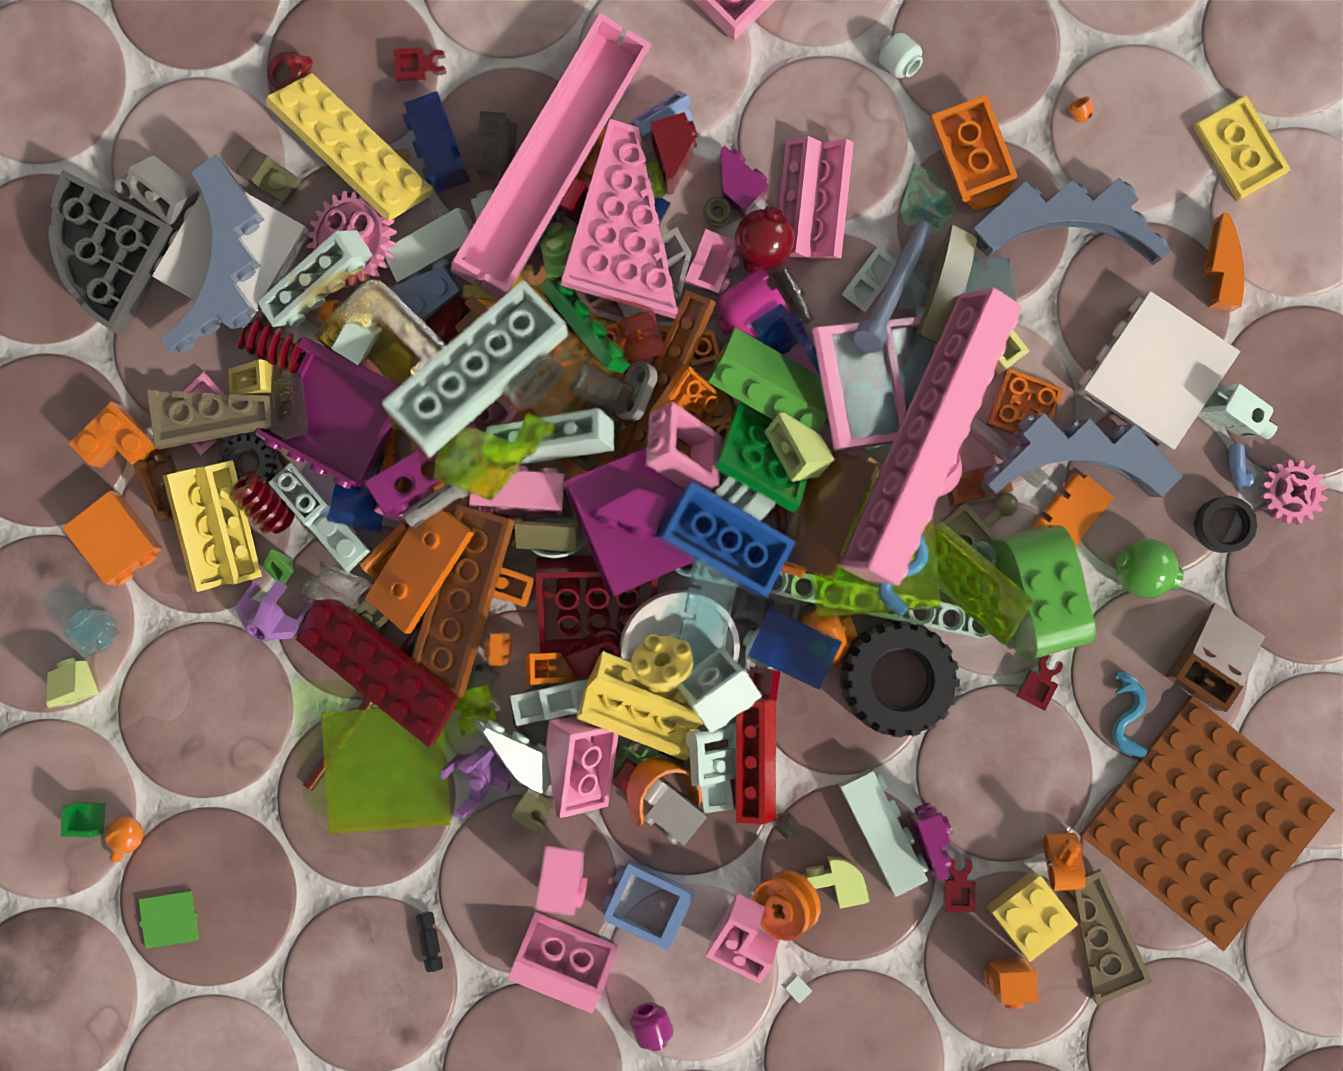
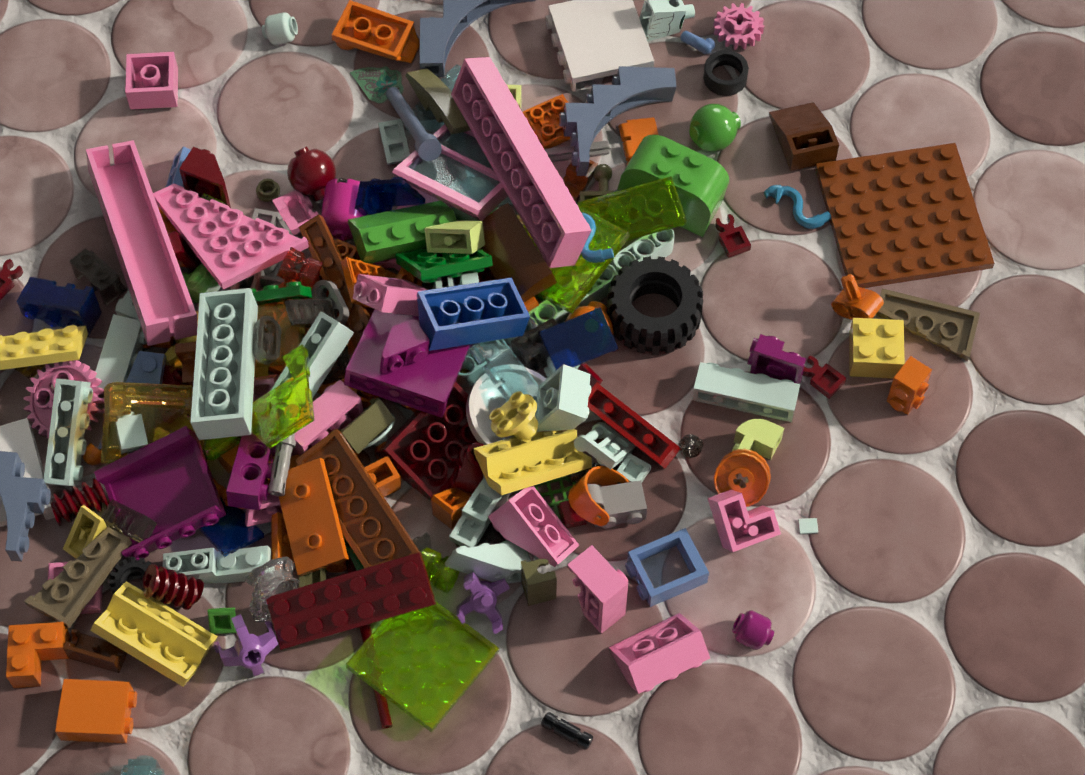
camera: 50 degrees left, 25 degrees down
orange plate [484,633,512,666] -> none
magenta slope [720,145,769,218] -> none
bright pink slope [778,136,854,261] -> none

